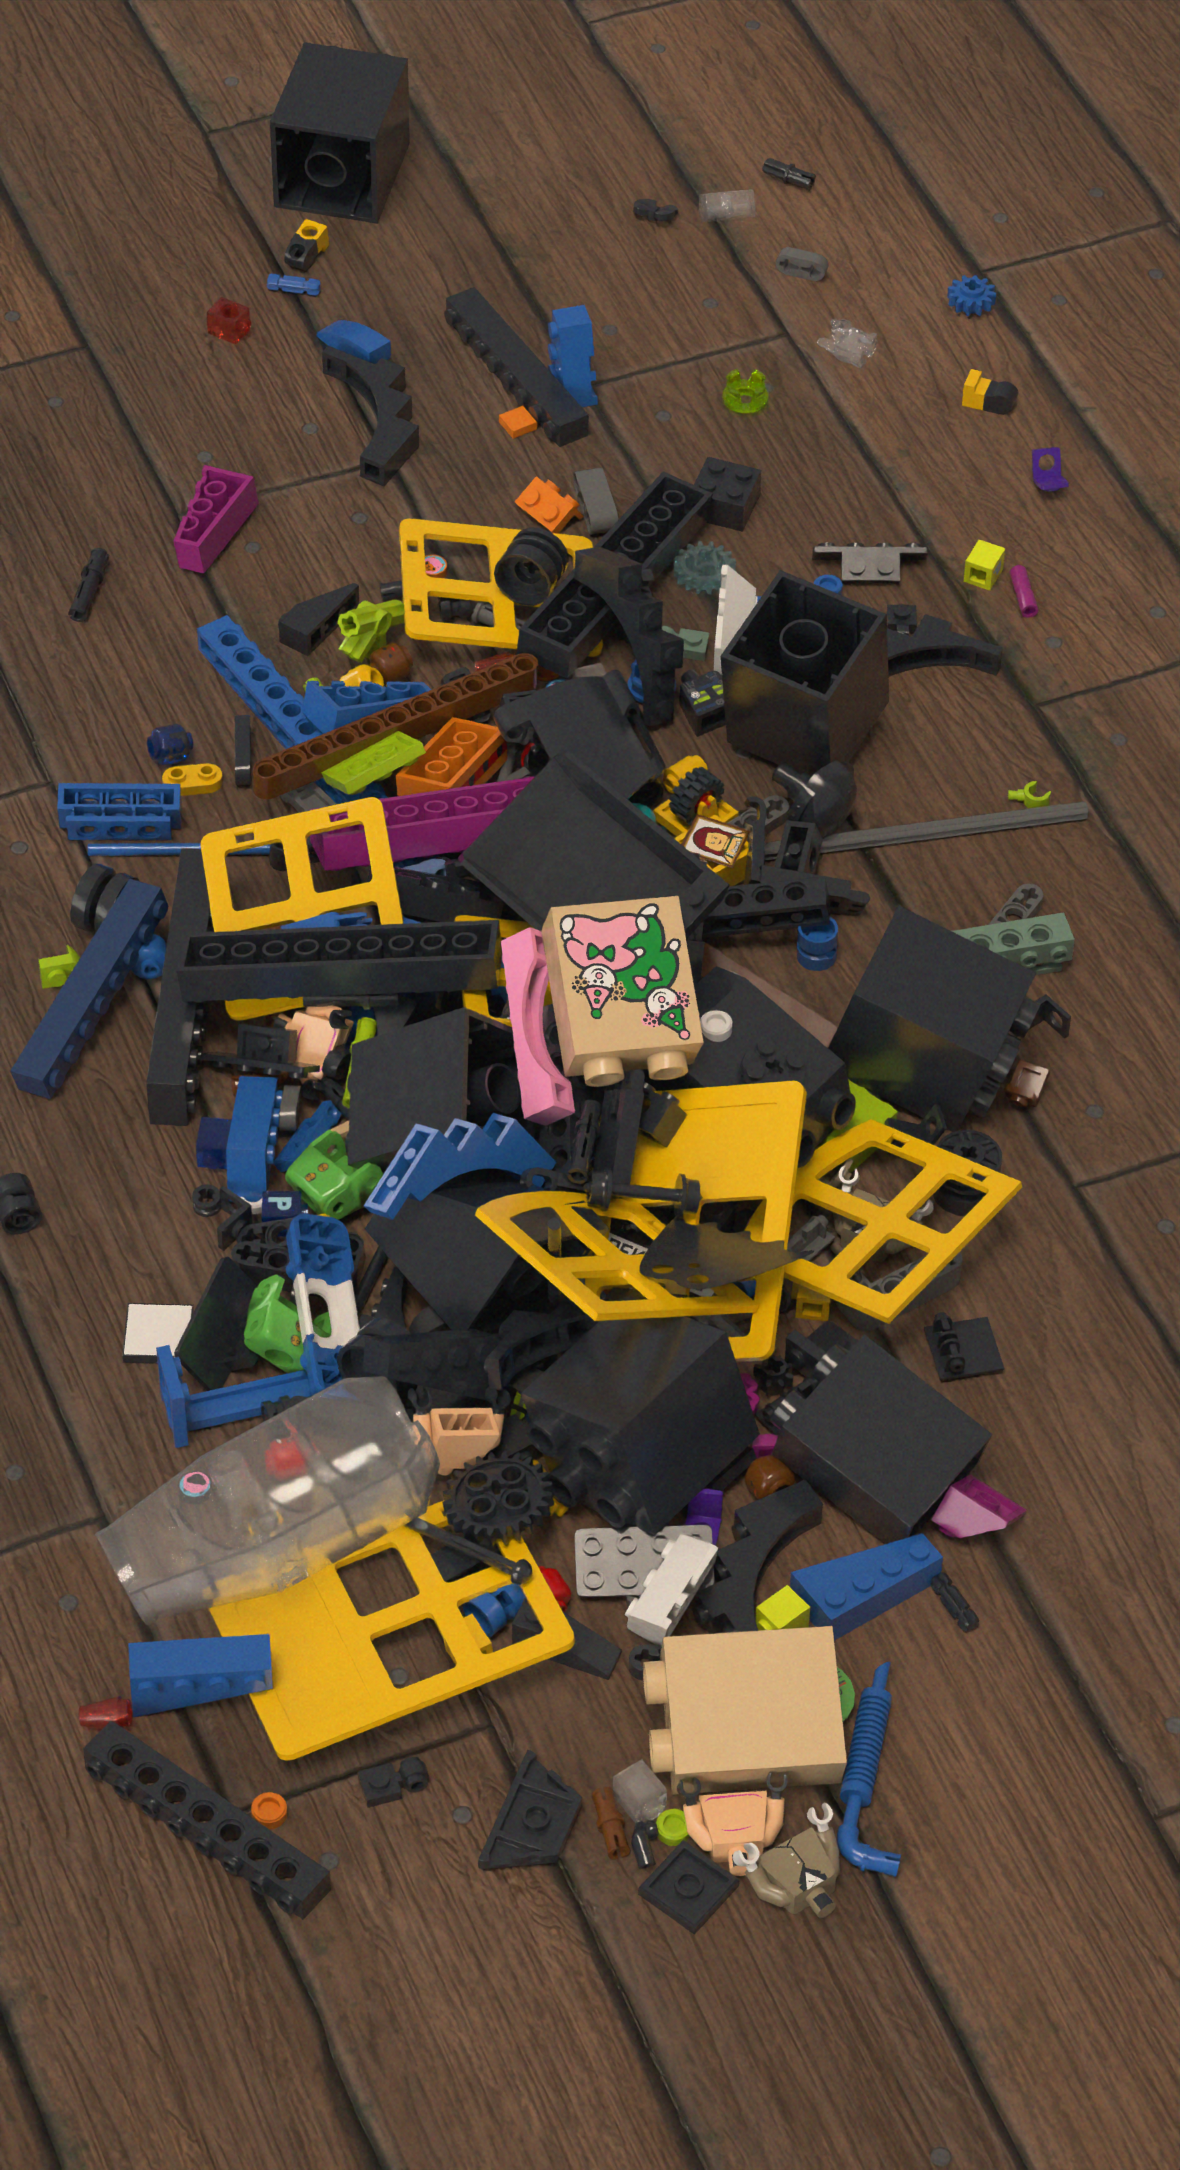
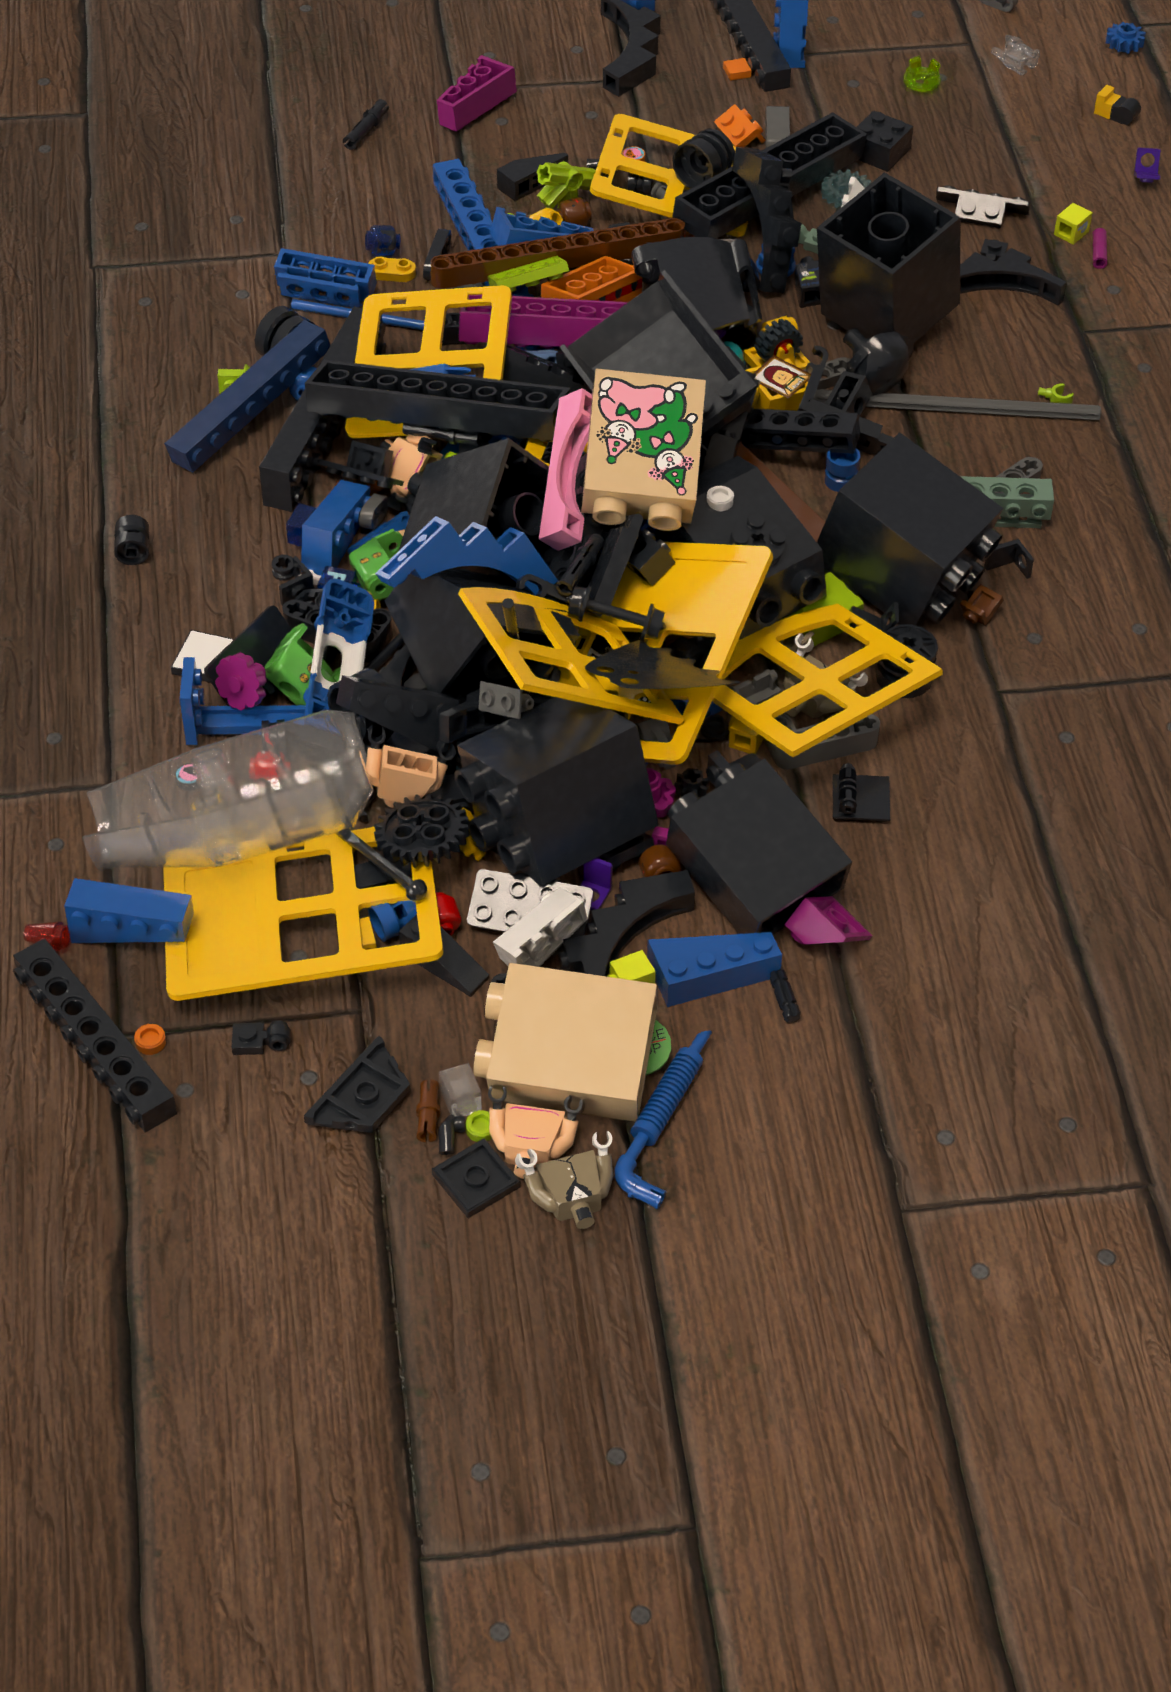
camera: 15 degrees right, 0 degrees up
none -> magenta plant [215,653,267,711]
none -> dark grey hinge [479,681,534,719]

